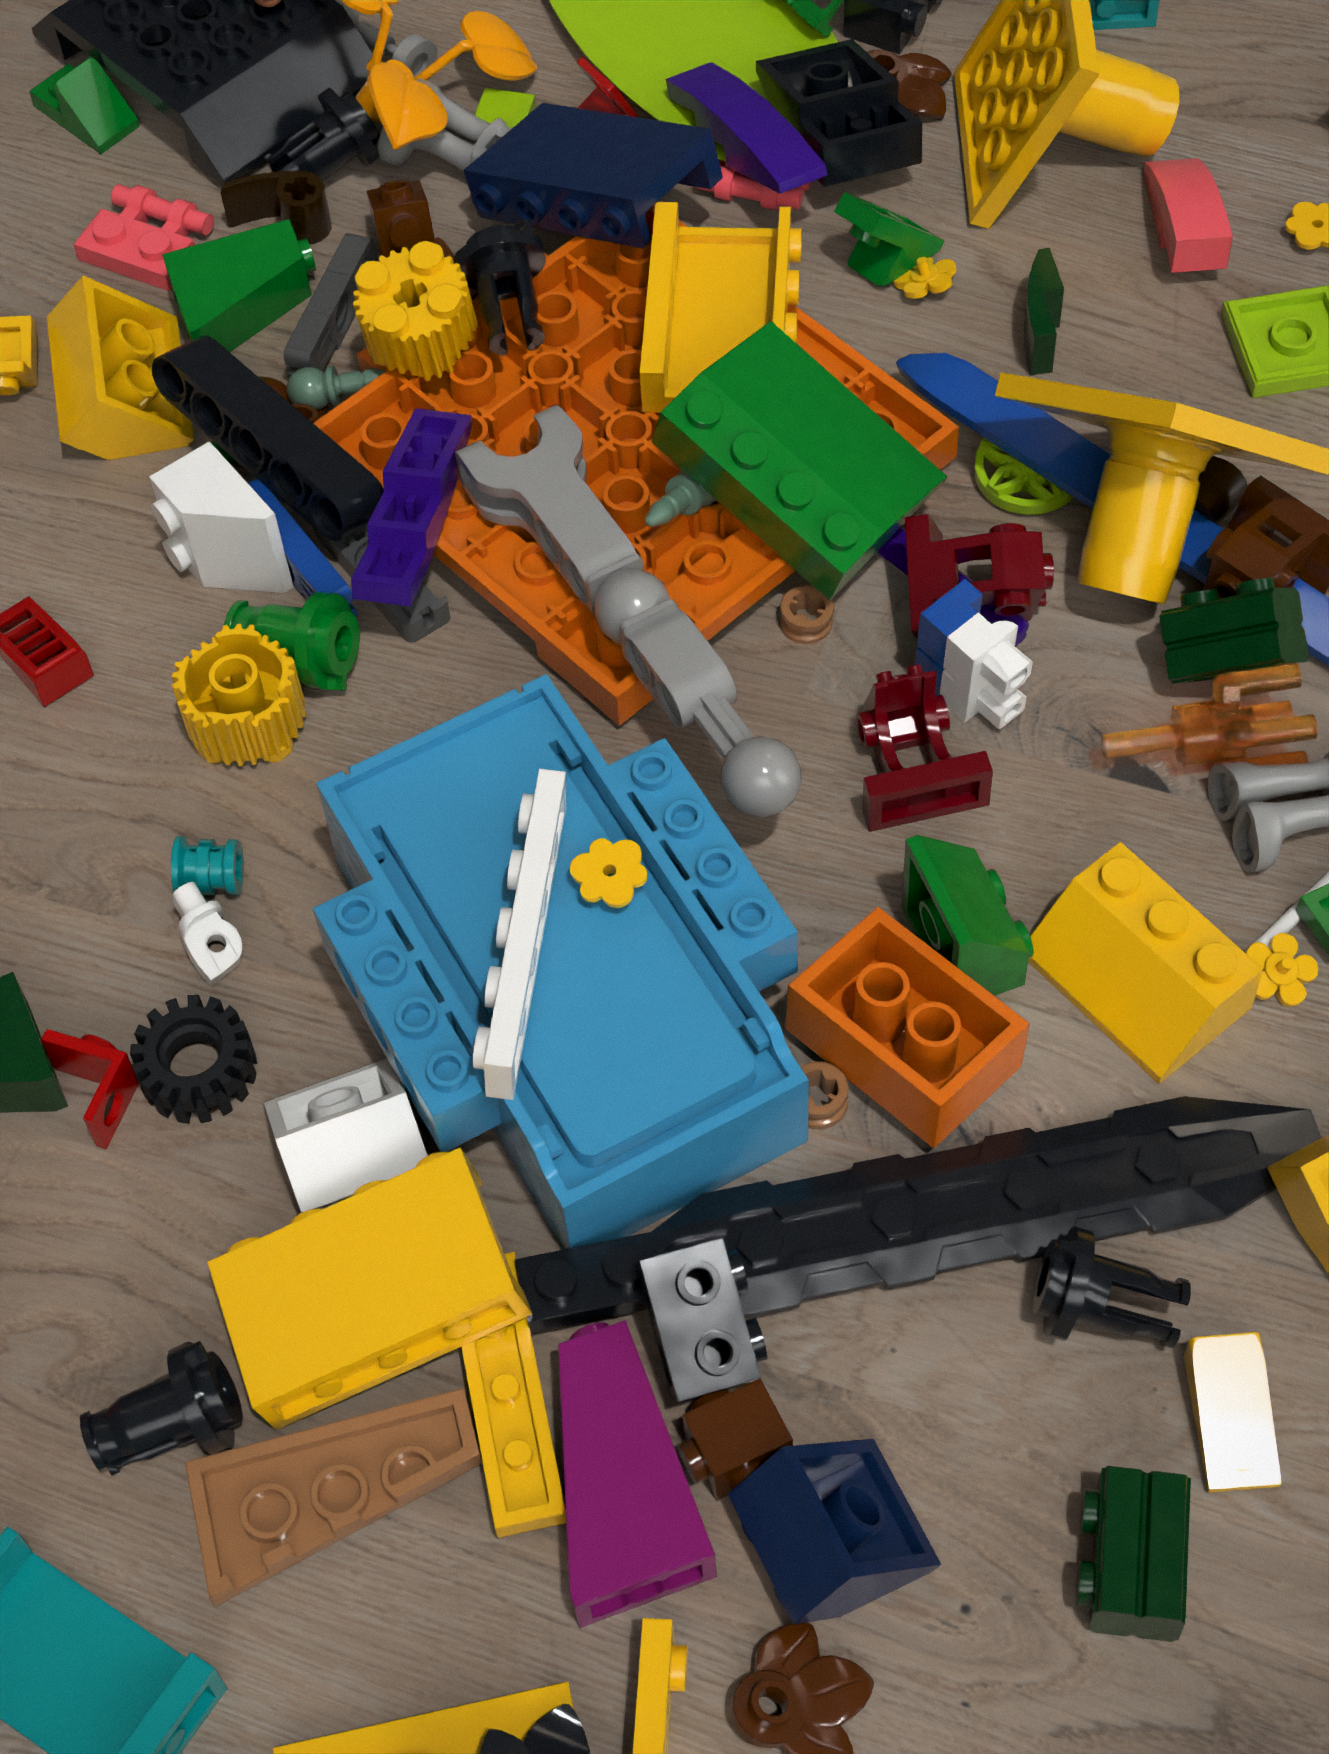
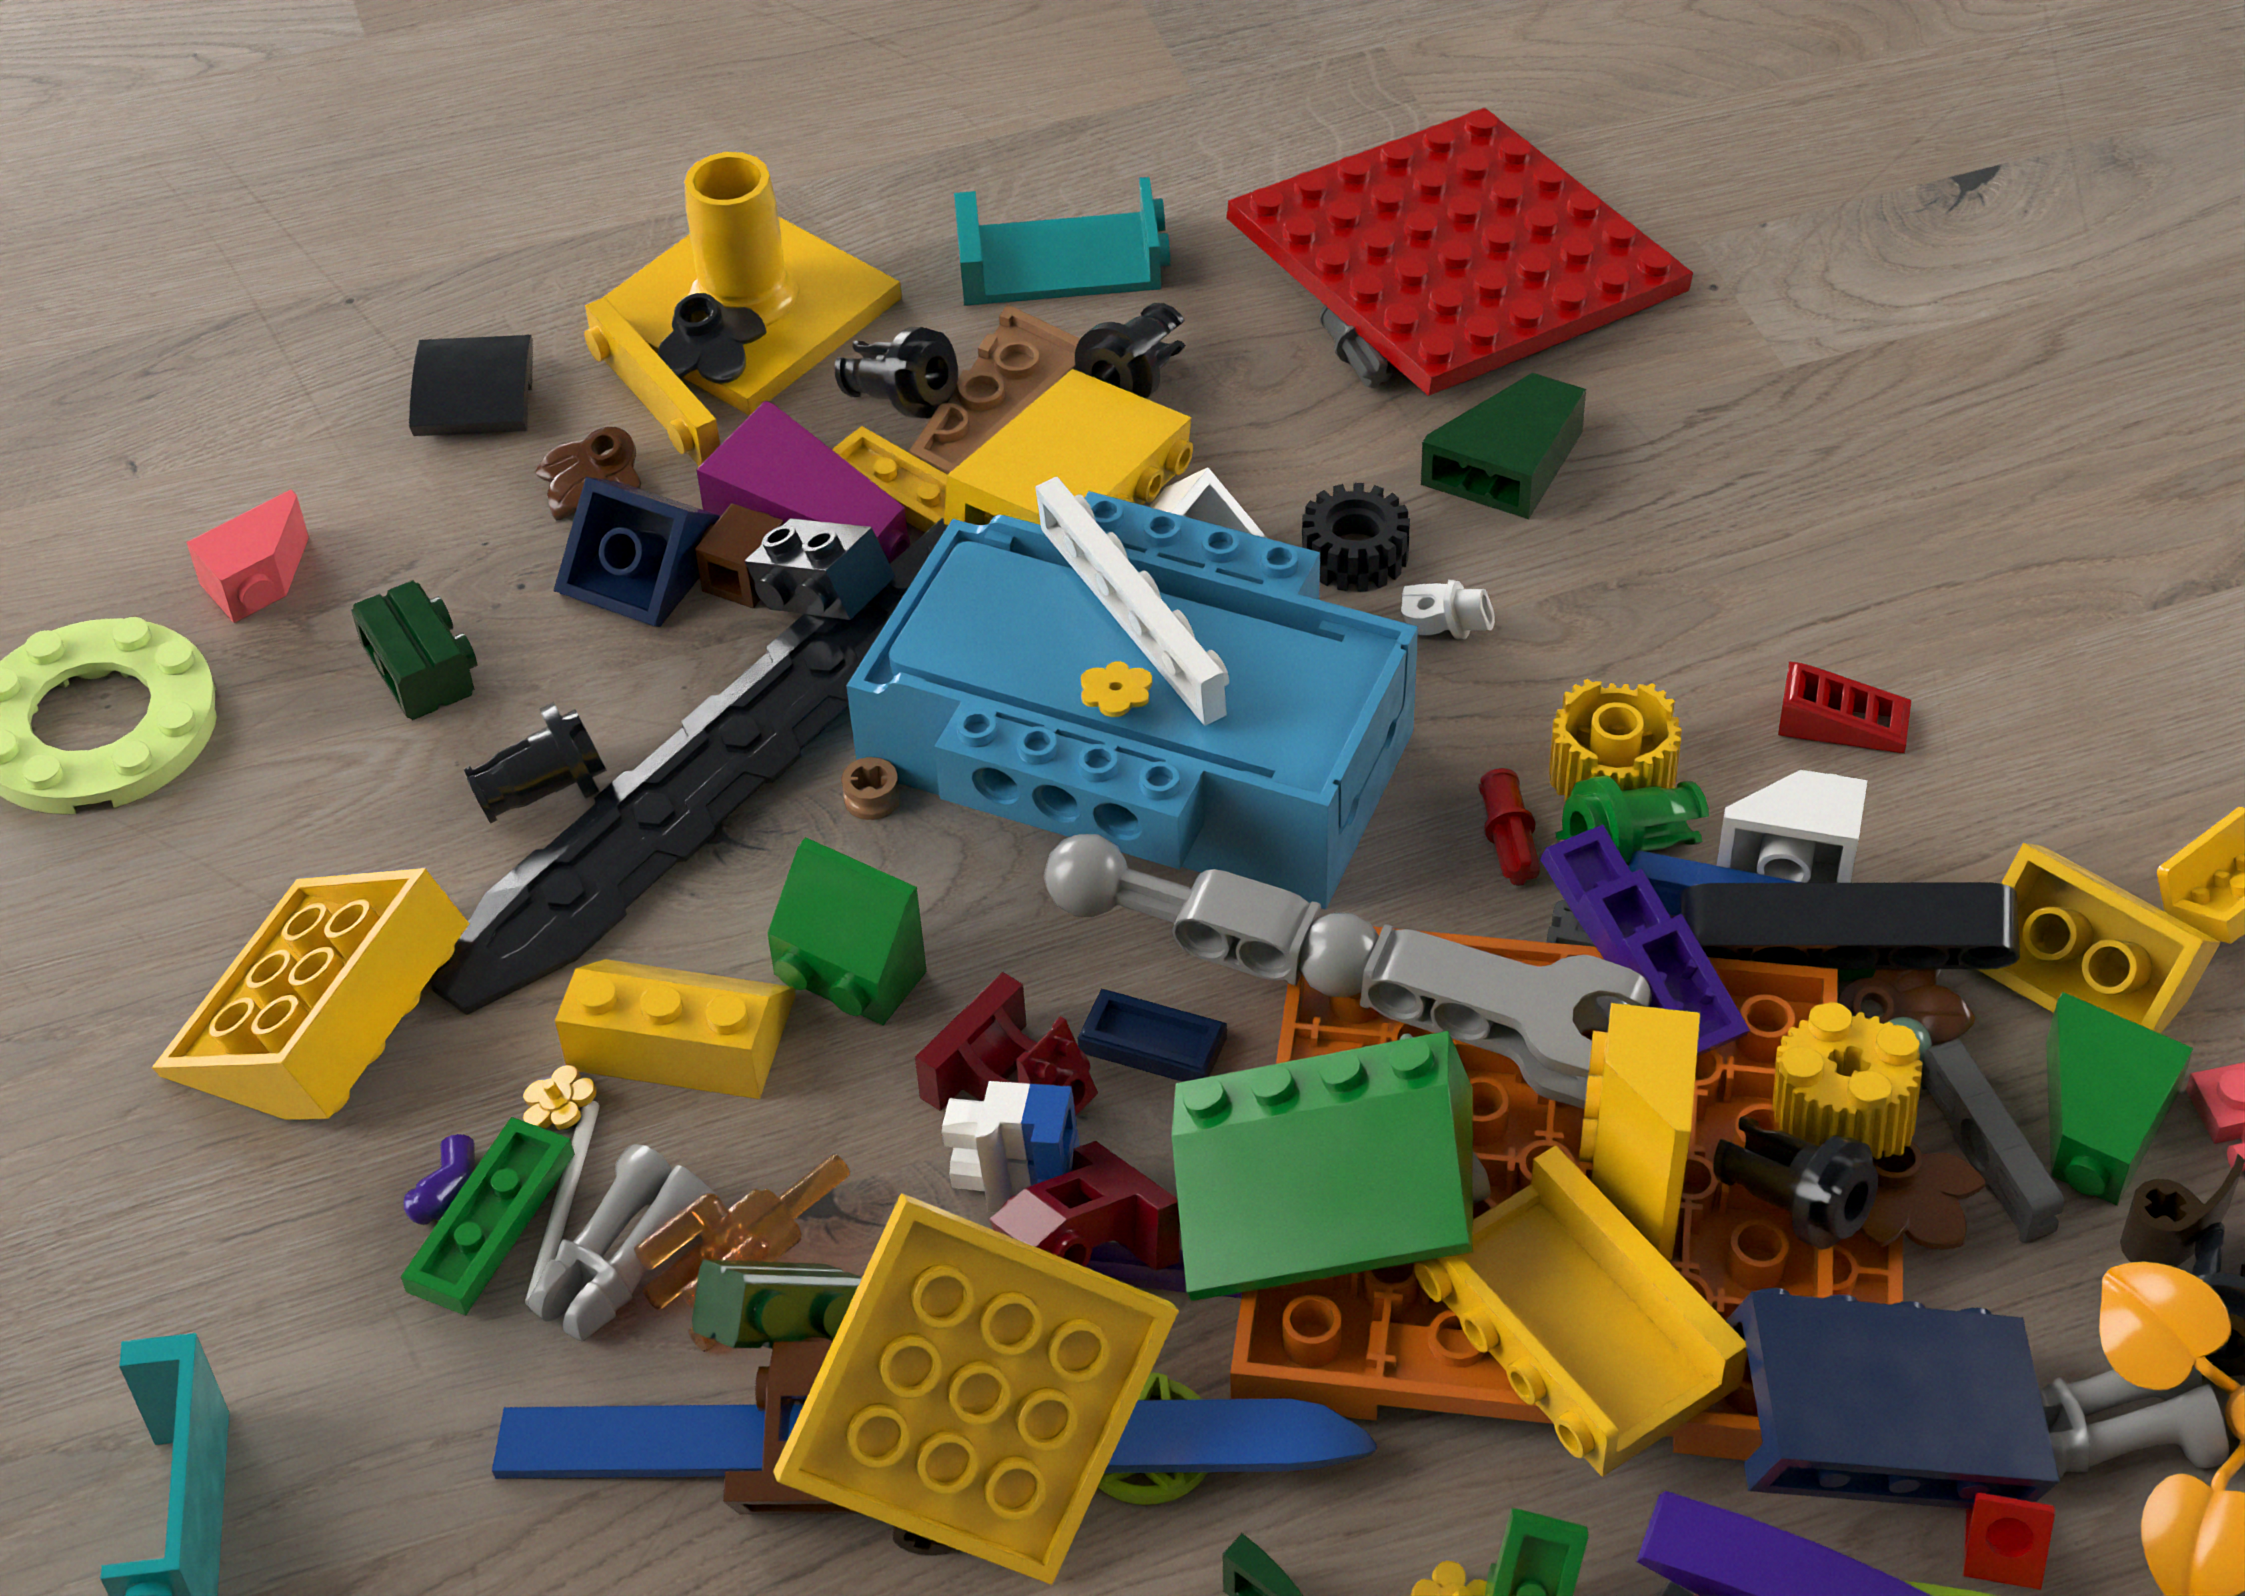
camera: 140 degrees right, 10 degrees down
red bracket [40,1029,139,1149] -> none
teal bush [171,836,244,895] -> none
reddish brown brick [366,180,435,258] -> none
lime tile [474,87,537,128] -> none
orange brick [785,907,1030,1149] -> none
slope [1183,1332,1281,1493] -> none
none -> black piece [835,326,958,419]
none -> dark blue tile [1077,988,1227,1082]
none -> red axle [1478,768,1540,886]
none -> yellow slope [1579,1003,1700,1260]

